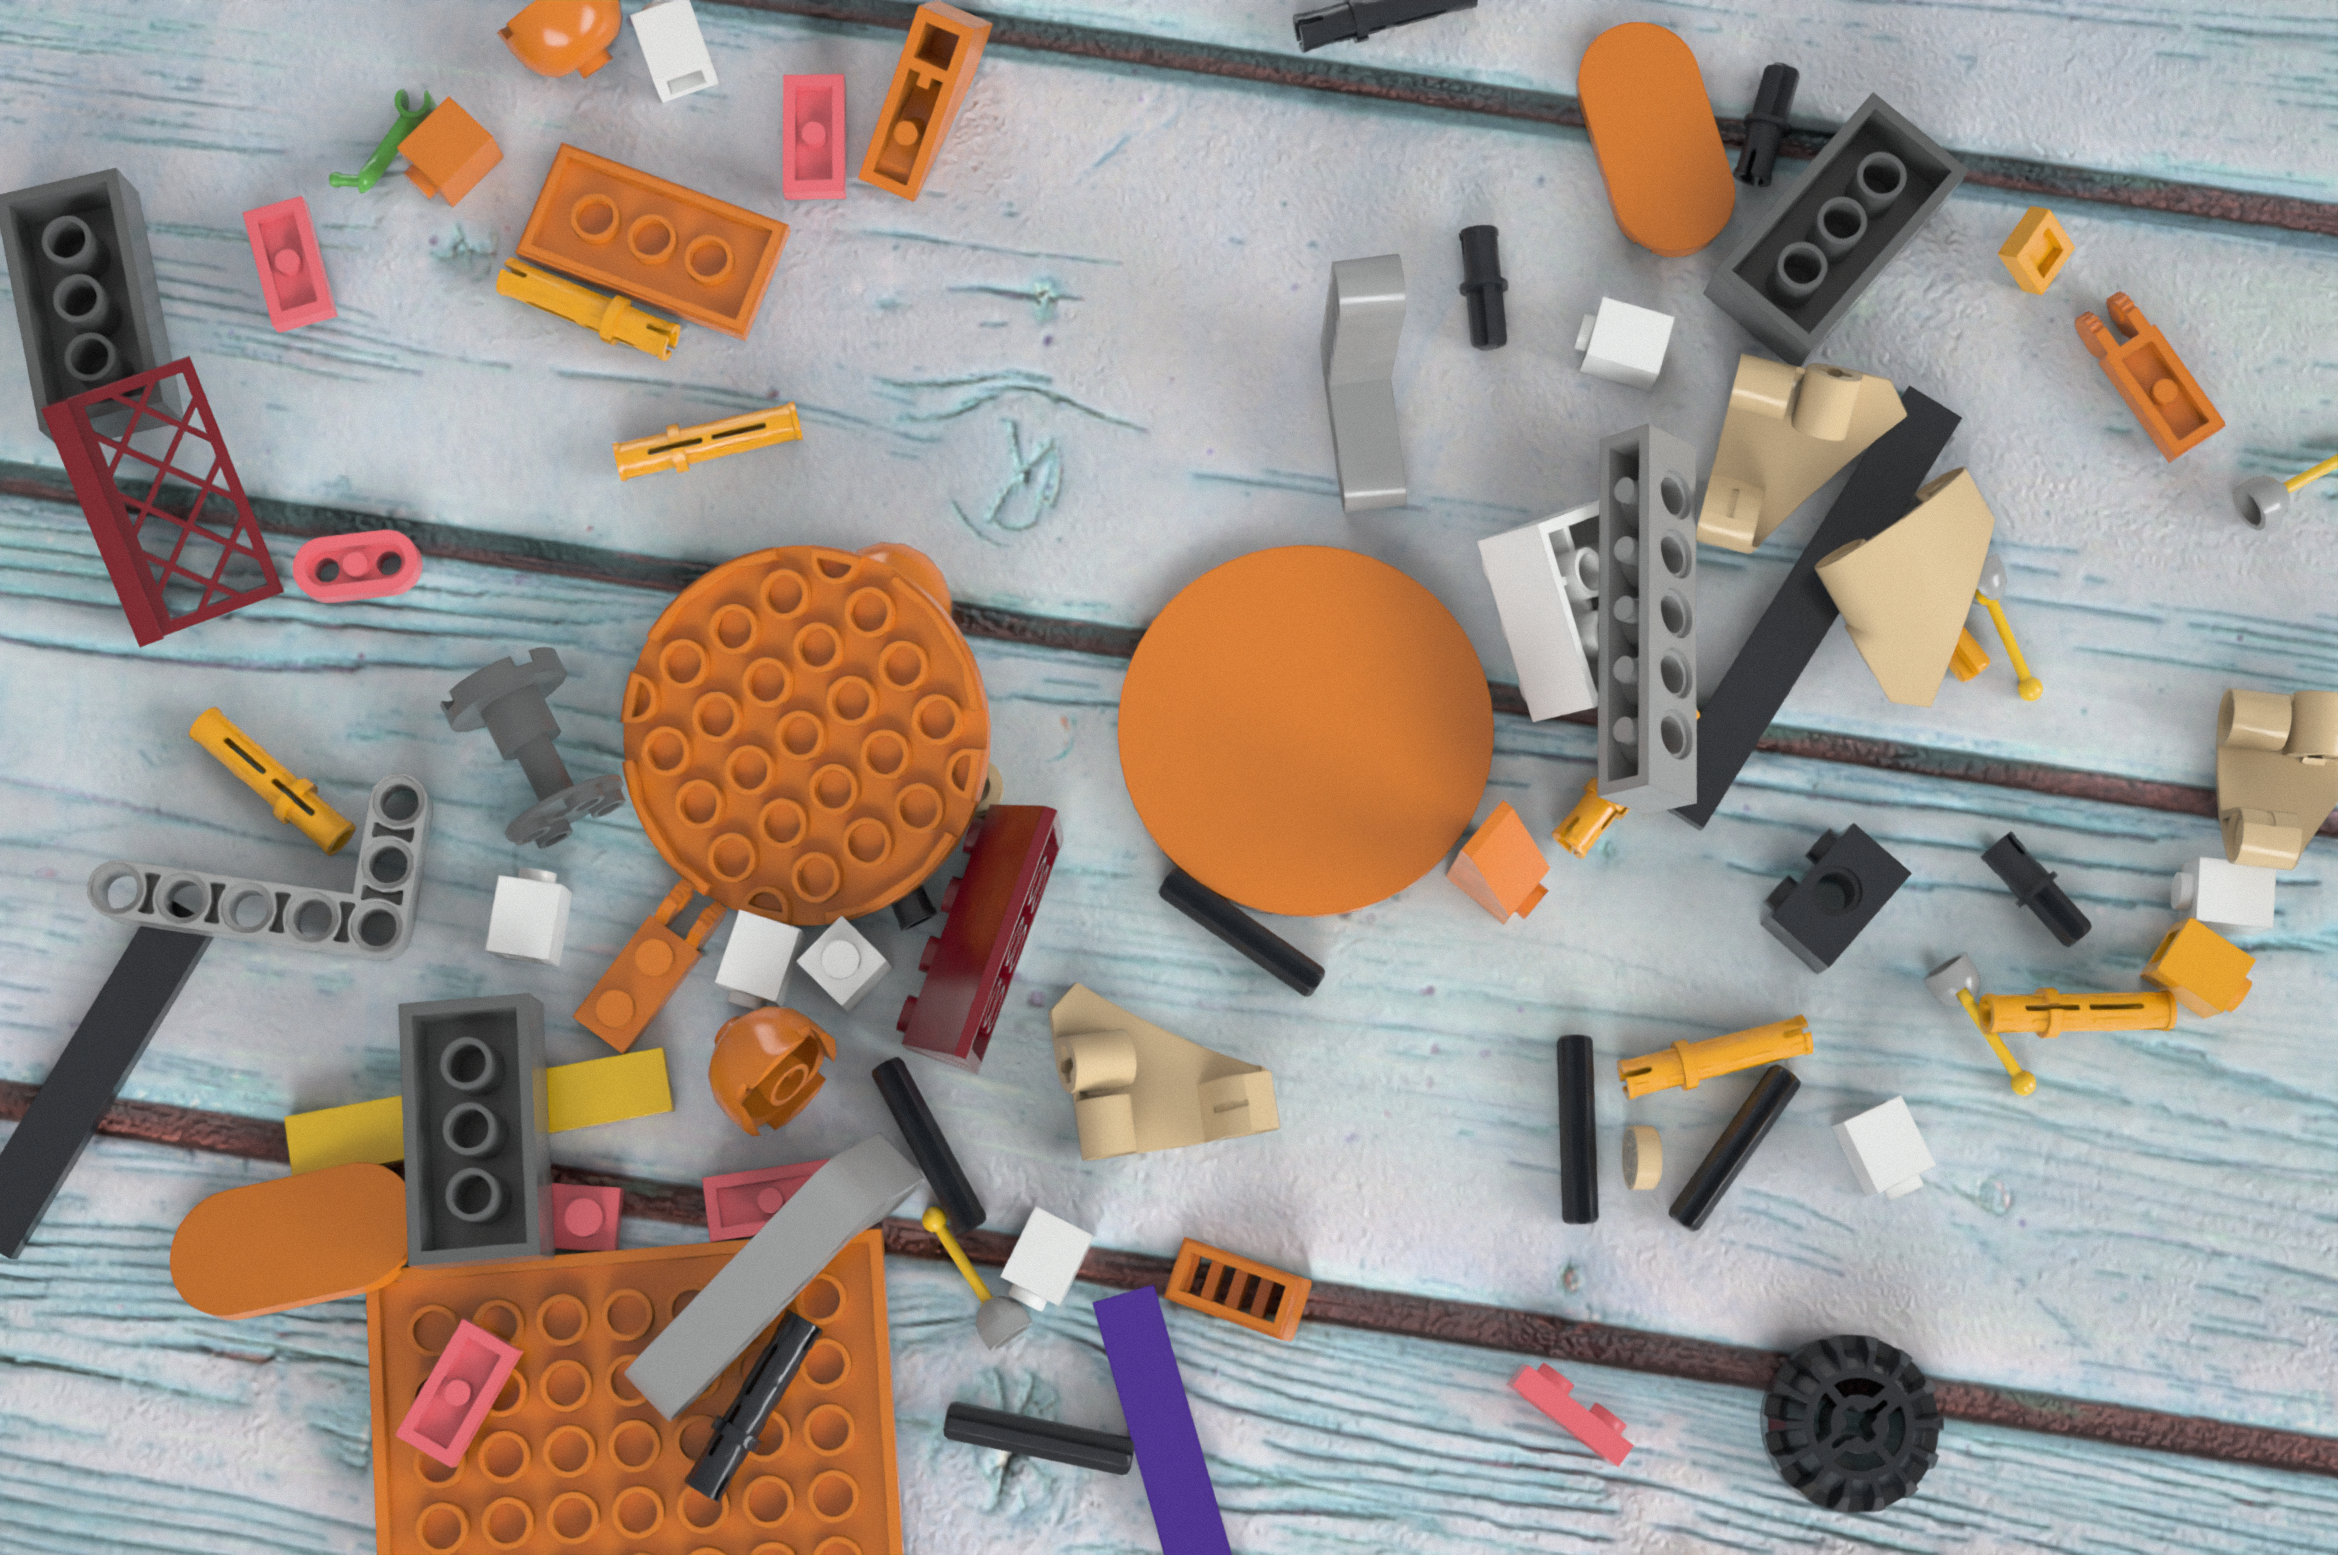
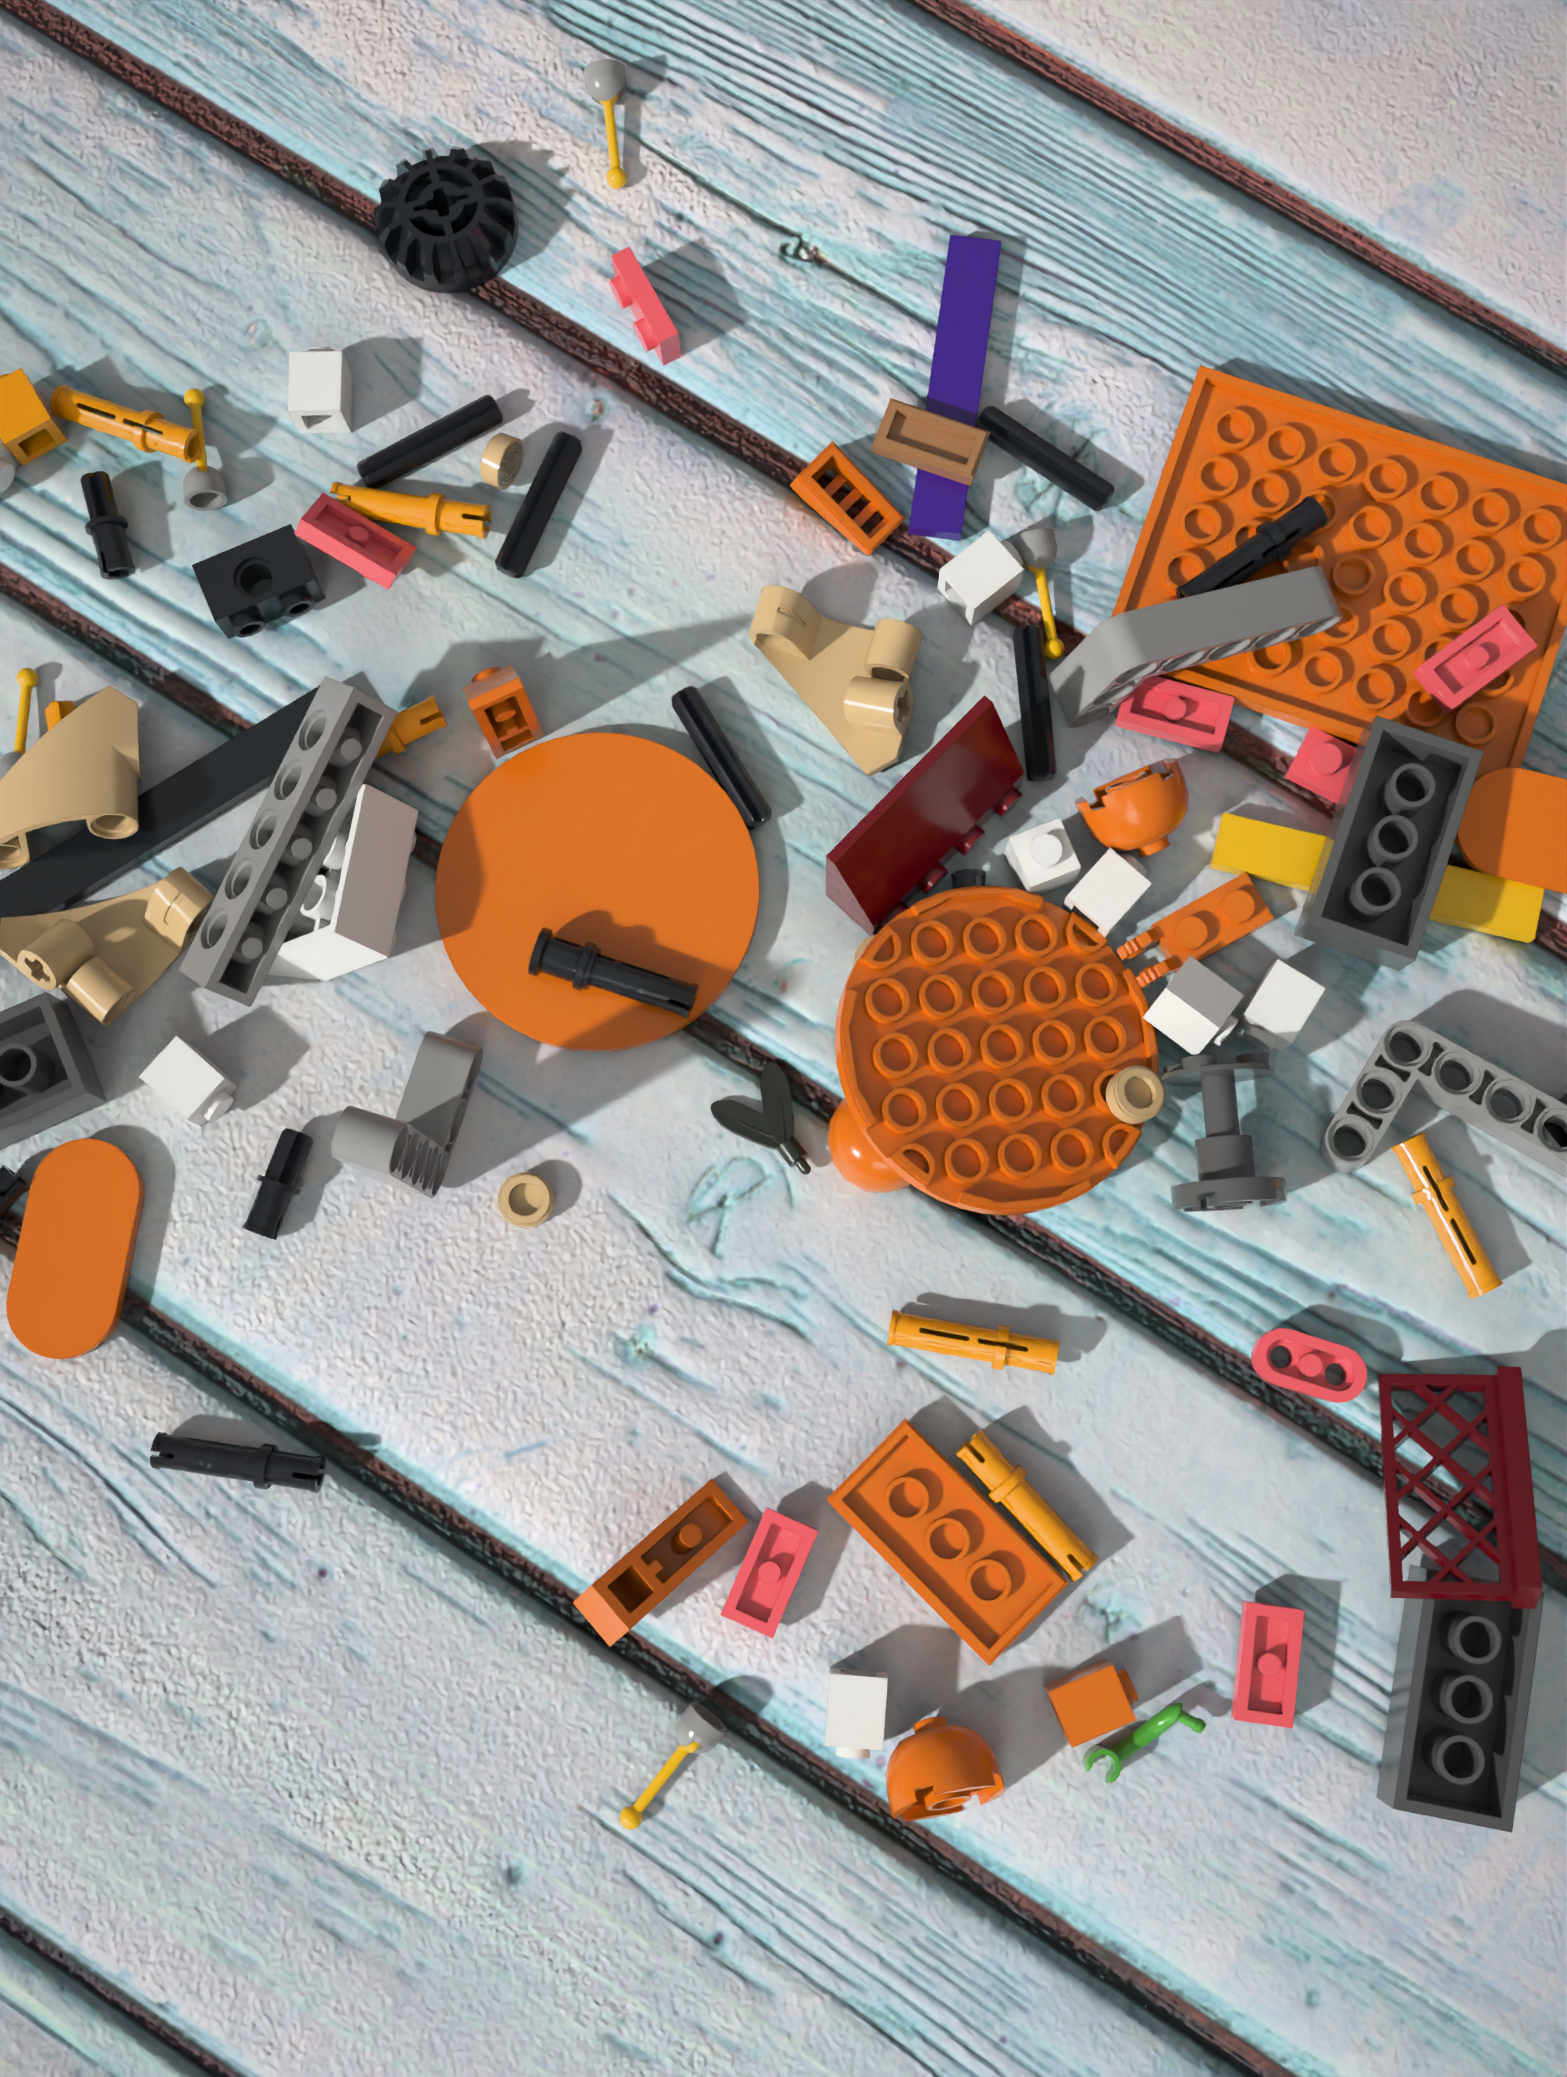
camera: 150 degrees left, 0 degrees up
none -> coral plate [295,493,416,590]
none -> tan tile [498,1172,555,1229]
none -> black pin [528,927,699,1019]
none -> pearl dark grey piece [711,1062,811,1175]
none -> medium nougat tile [872,398,990,486]
none -> tan tile [1106,1065,1165,1124]
none -> white brick [1142,955,1244,1056]

